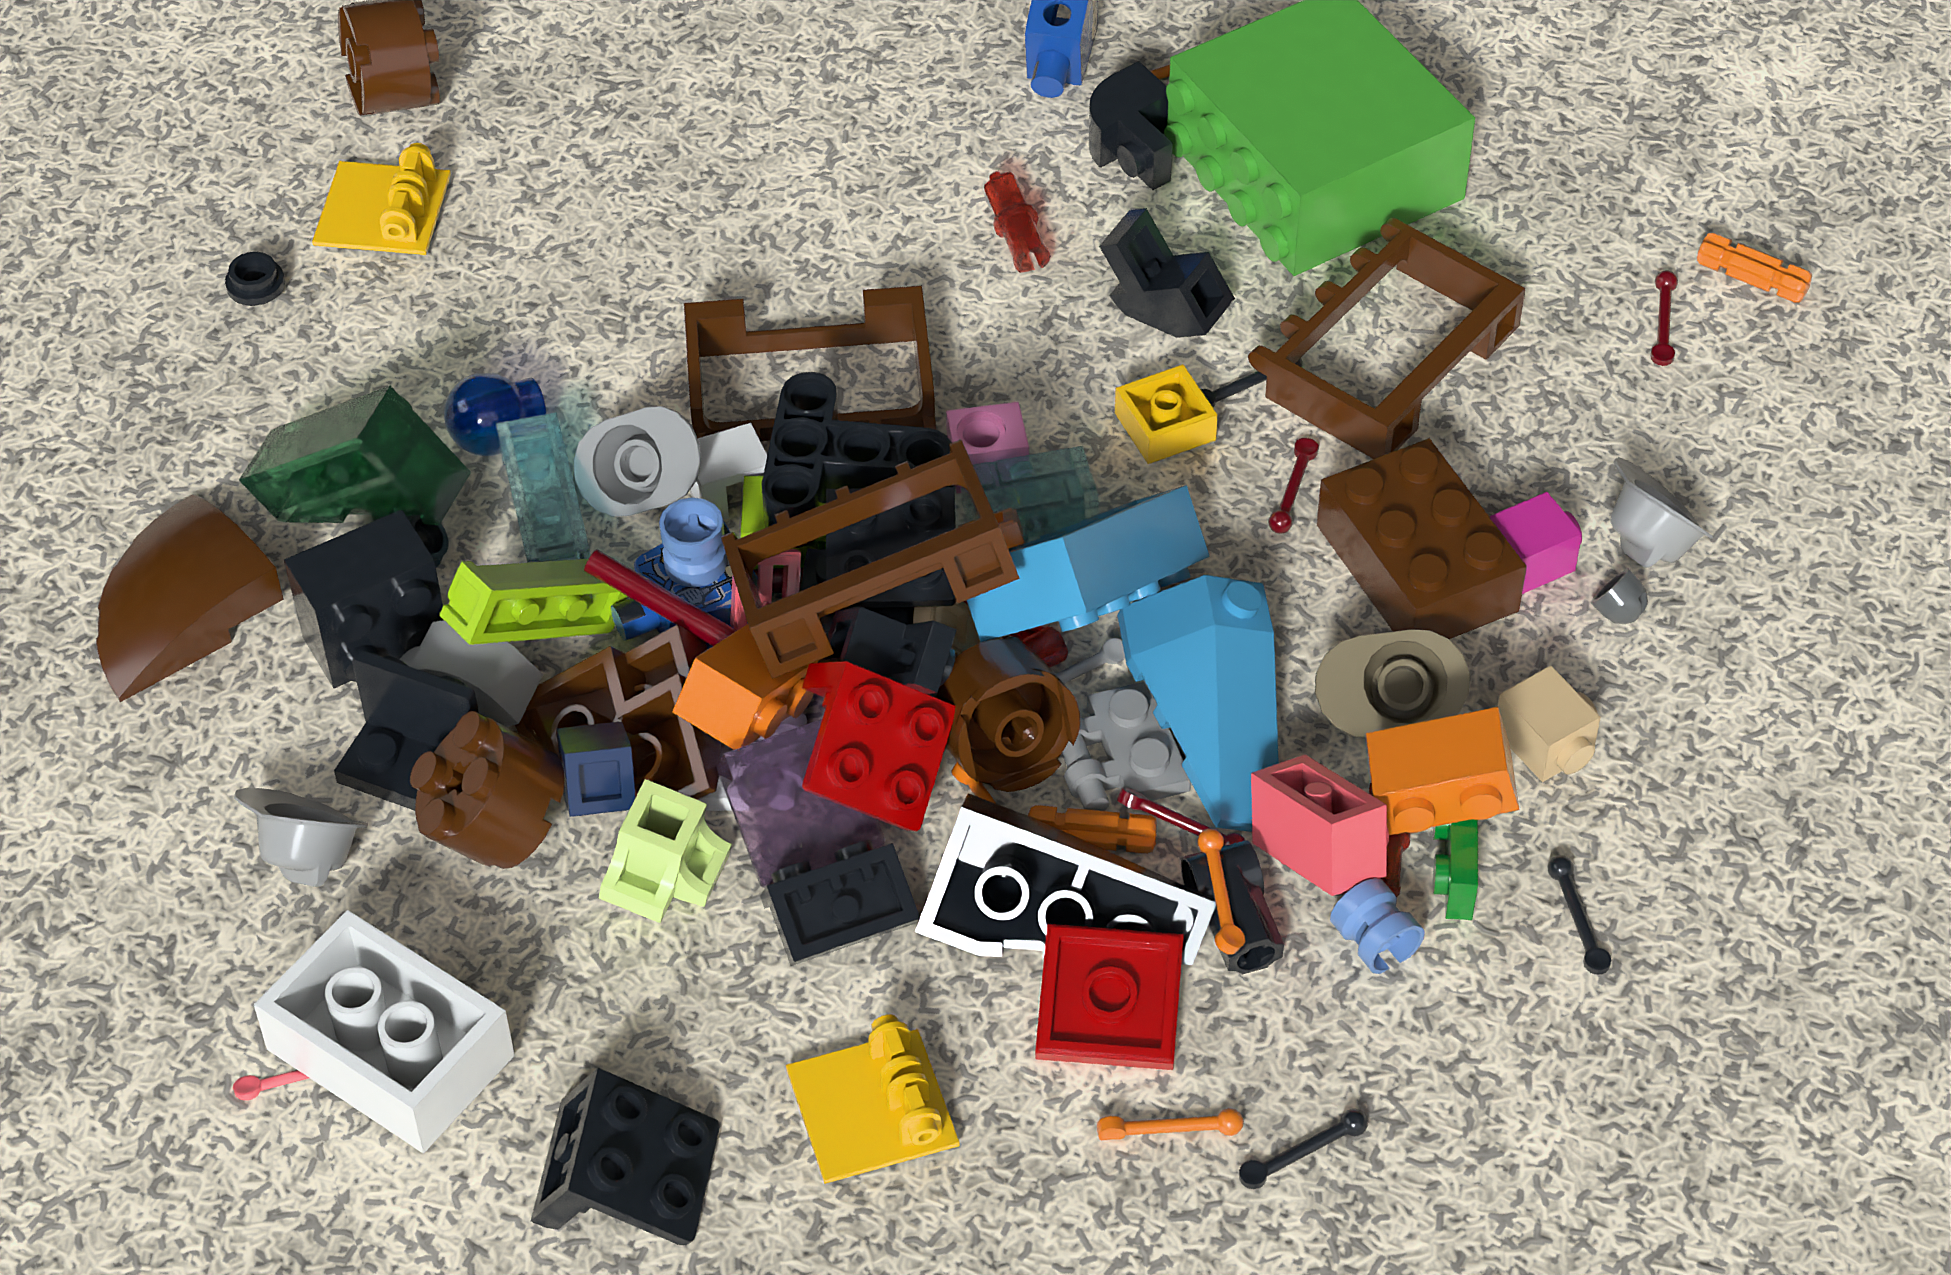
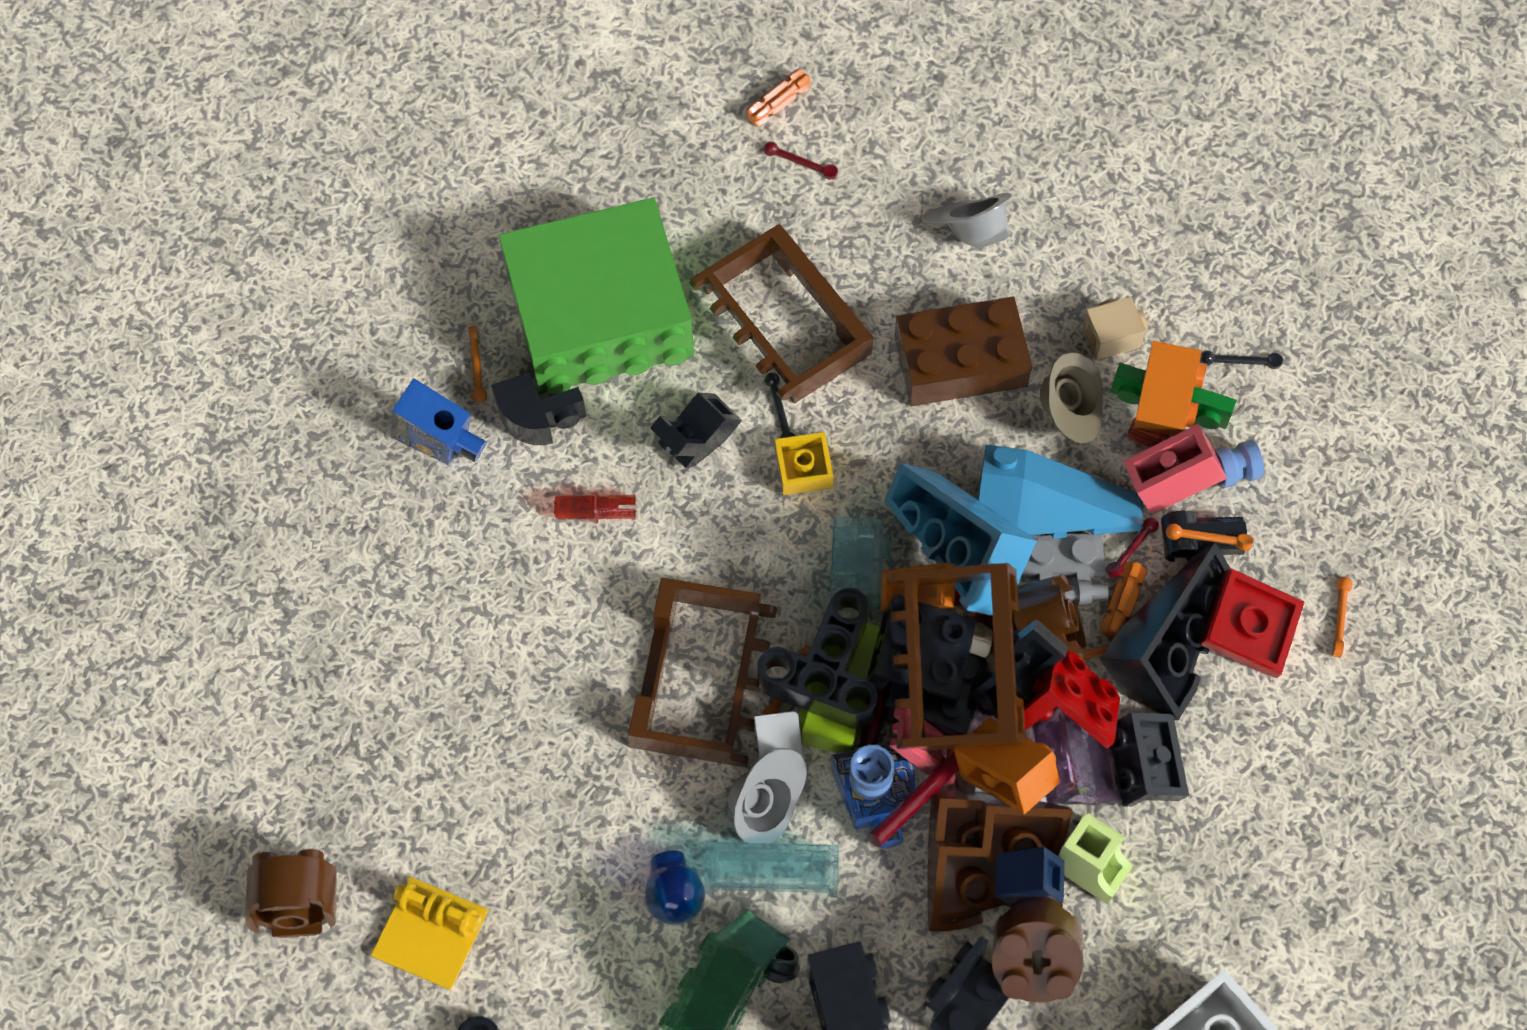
camera: 75 degrees left, 15 degrees up
light grey brick [400,621,543,727] -> none
lime container [439,559,628,645] -> none
black bracket [531,1067,720,1245] -> none
yellow hinge [786,1014,960,1184] -> none
bright pink brick [946,402,1029,494] -> none
black hinge [1239,1108,1368,1189] -> none
dark red hinge [1268,438,1319,534] -> none
dark pink brick [1489,492,1582,594] -> none
dark grey hinge [1591,569,1648,624] -> none

